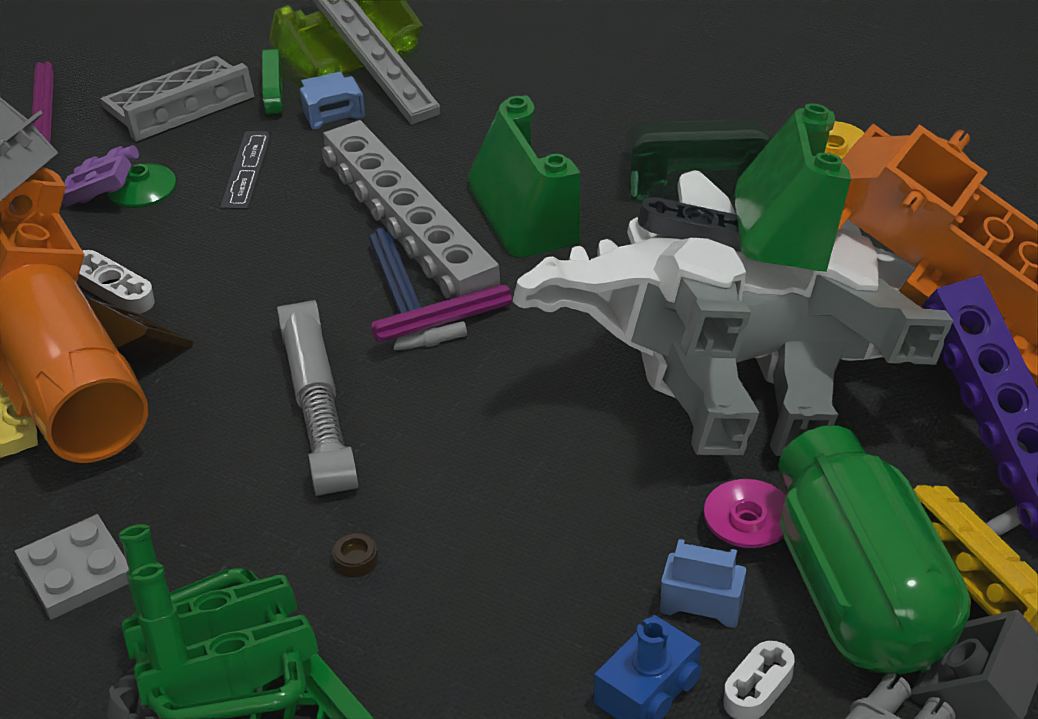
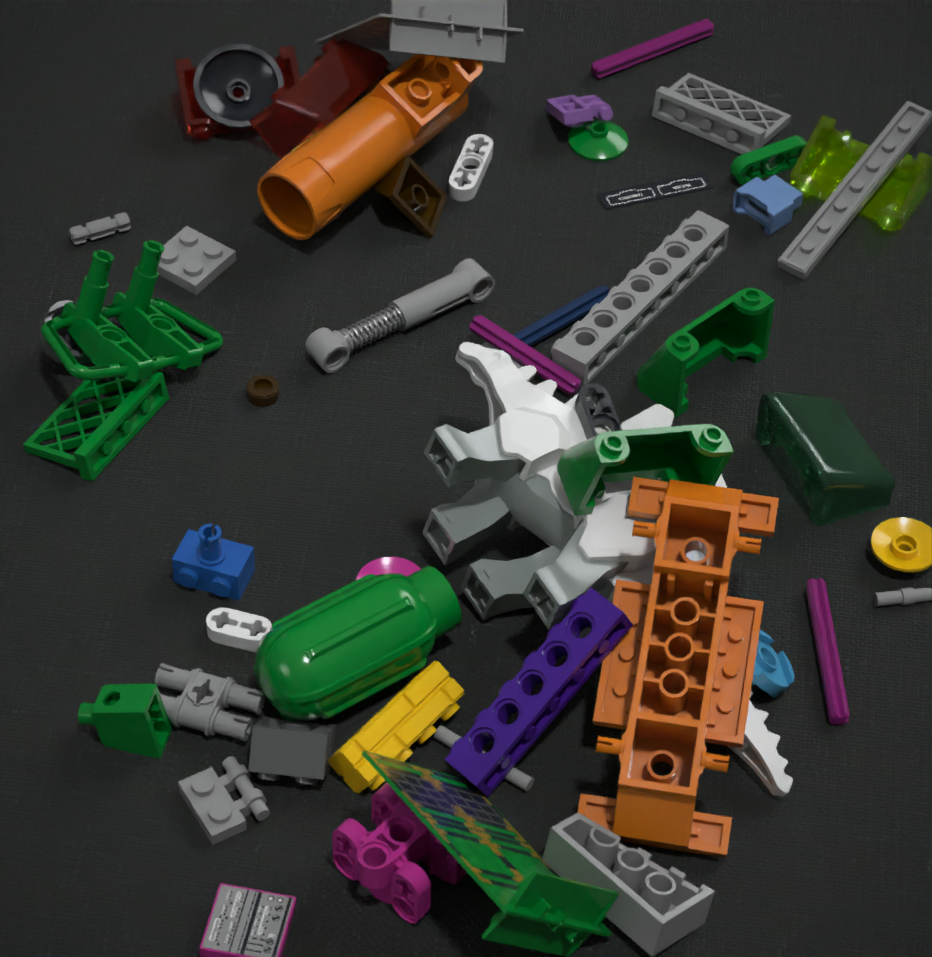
camera: 65 degrees right, 5 degrees up
medium blue piece [660,539,746,628] -> none

